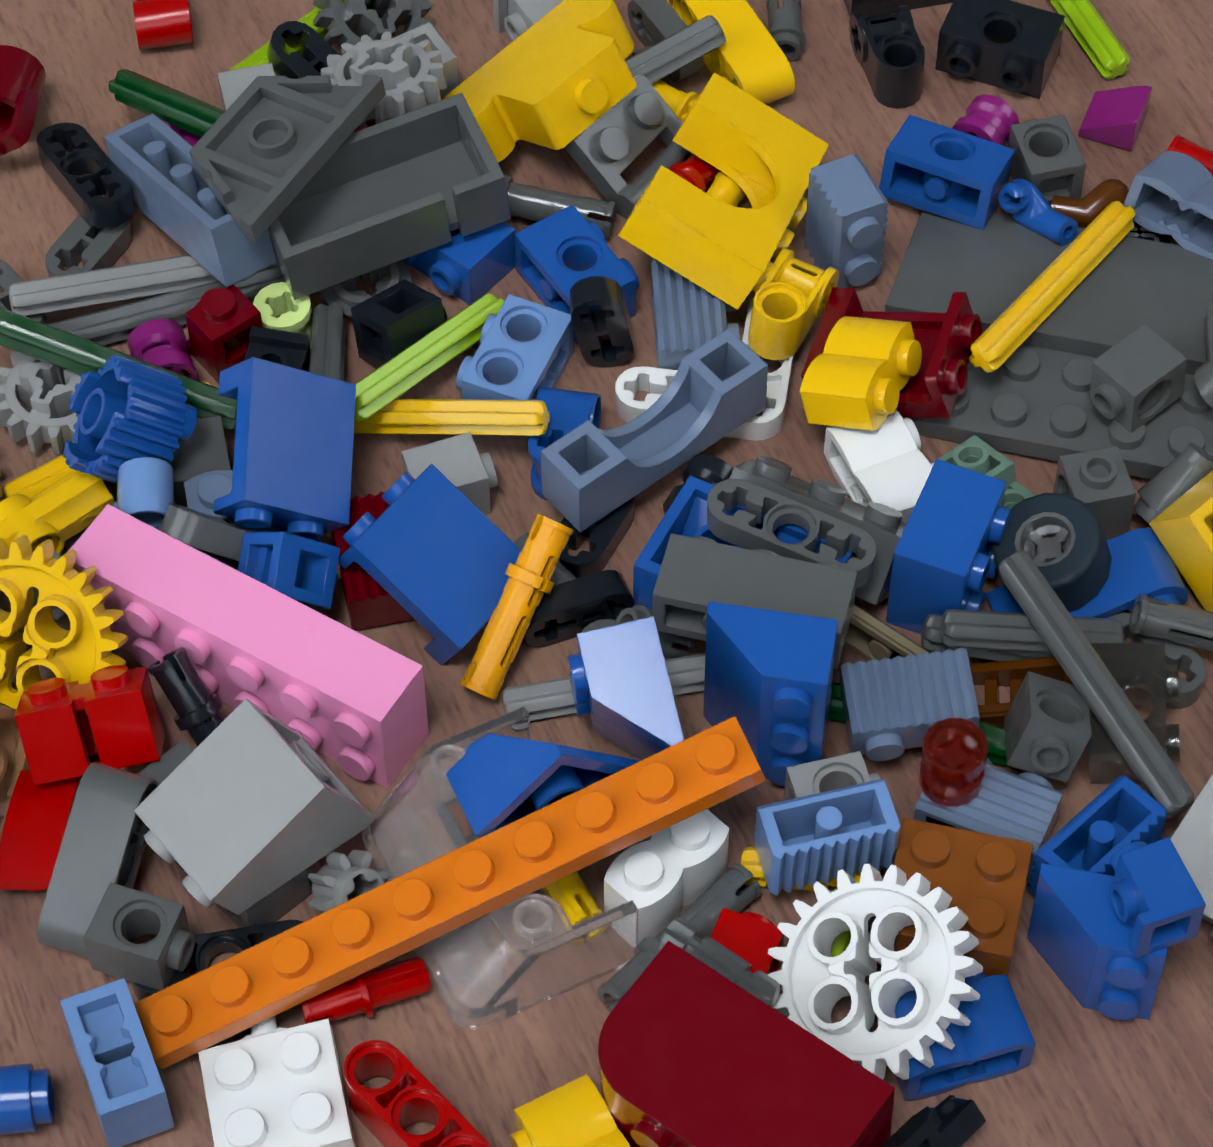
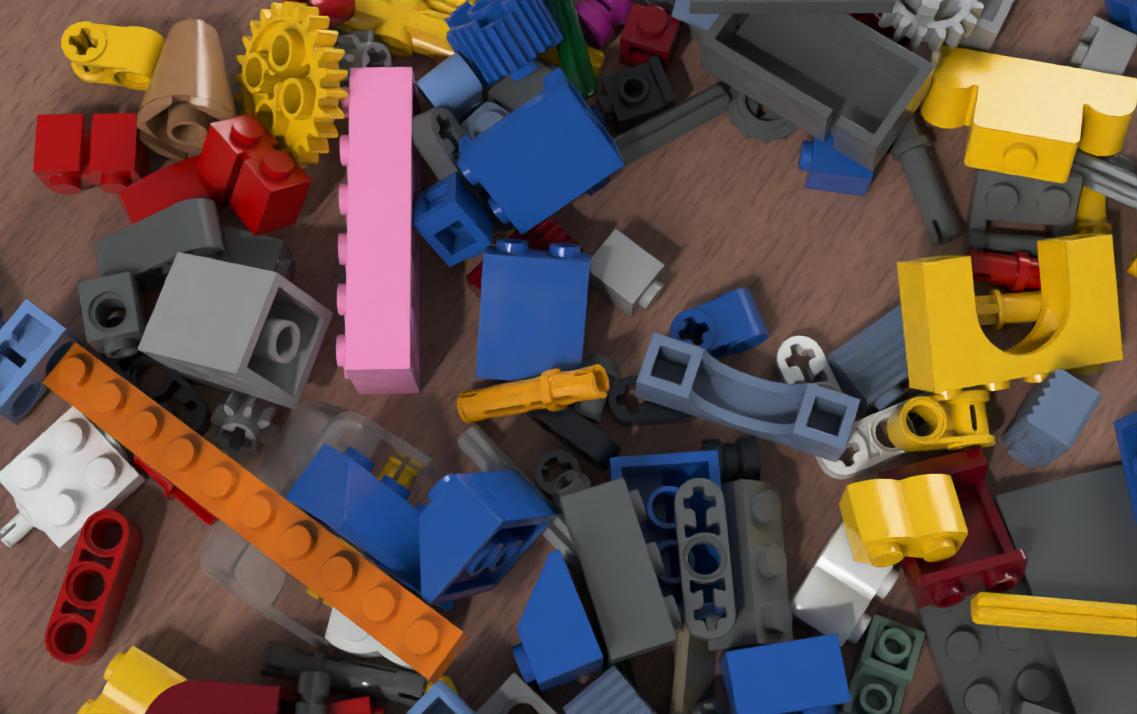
camera: 60 degrees right, 20 degrees up
black pin [148,647,225,747] -> none
yellowish green wheel [253,282,312,343] -> none
black brick [351,279,447,368] -> none
lime axle [354,293,505,422] -> none
yellow axle [354,399,550,436] -> none
medium blue brick [456,294,574,437] -> none
blue brick [514,204,639,345] -> none
black beam [570,276,634,368] -> none

